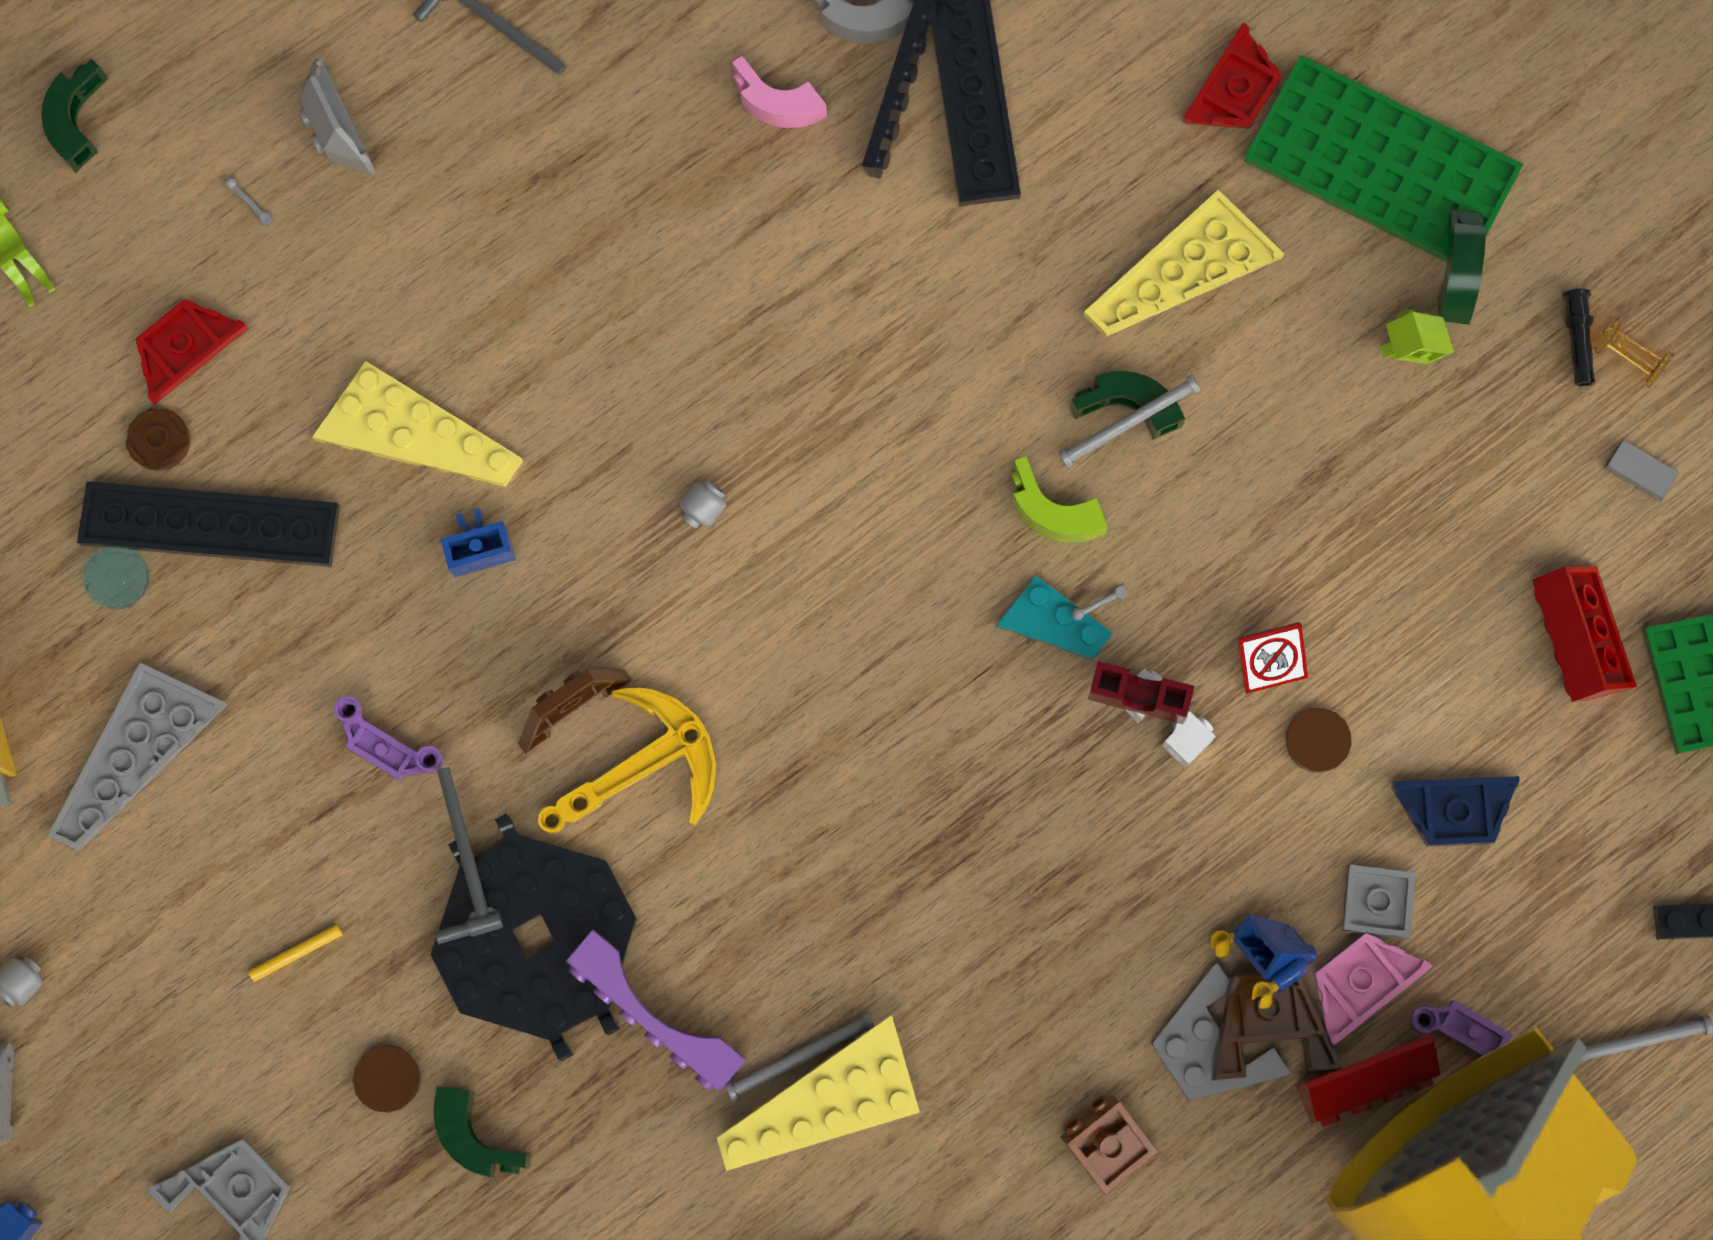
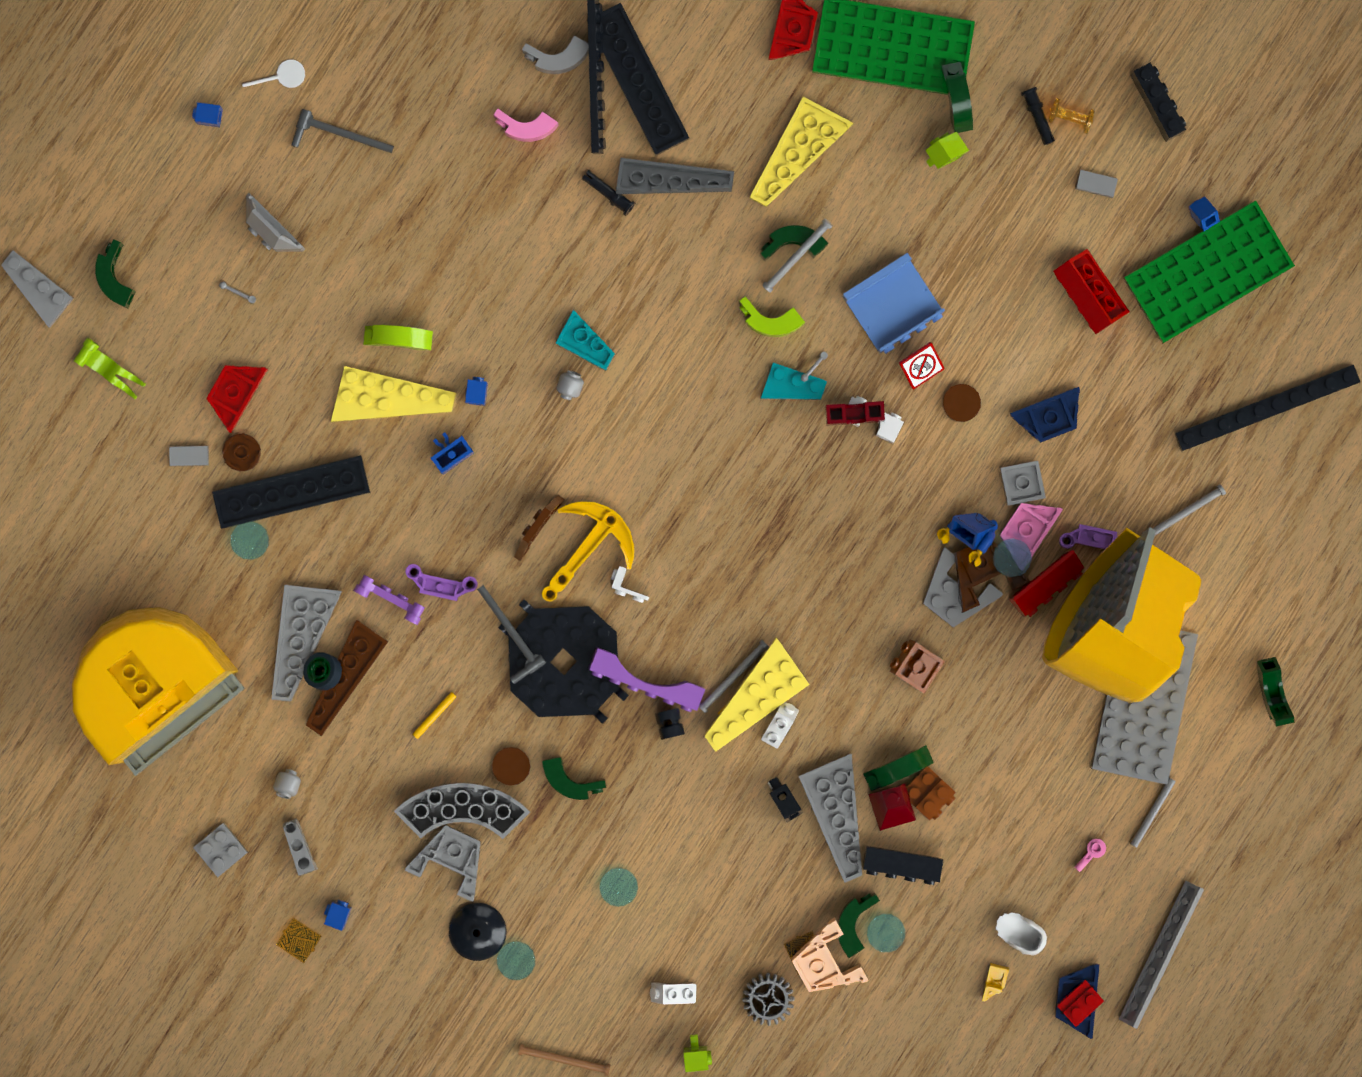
camera: 20 degrees left, 10 degrees up
none -> light grey tile [169,446,209,466]
none -> wheel [303,652,342,690]
none -> reddish brown wing [306,620,388,736]
none -> medium lavender plate [353,575,425,625]
none -> lime arch [363,325,433,350]
none -> light grey brick [394,783,530,839]
none -> blue brick [465,377,488,406]
none -> teal wing [555,310,615,371]
none -> black pin [582,170,636,216]
none -> white bracket [611,566,649,603]
none -> dark grey wing [616,158,734,194]
none -> black wheel [655,708,685,740]
none -> white bracket [761,702,799,748]
none -> medium blue panel [842,253,945,354]
none -> clear light blue tile [993,538,1032,577]

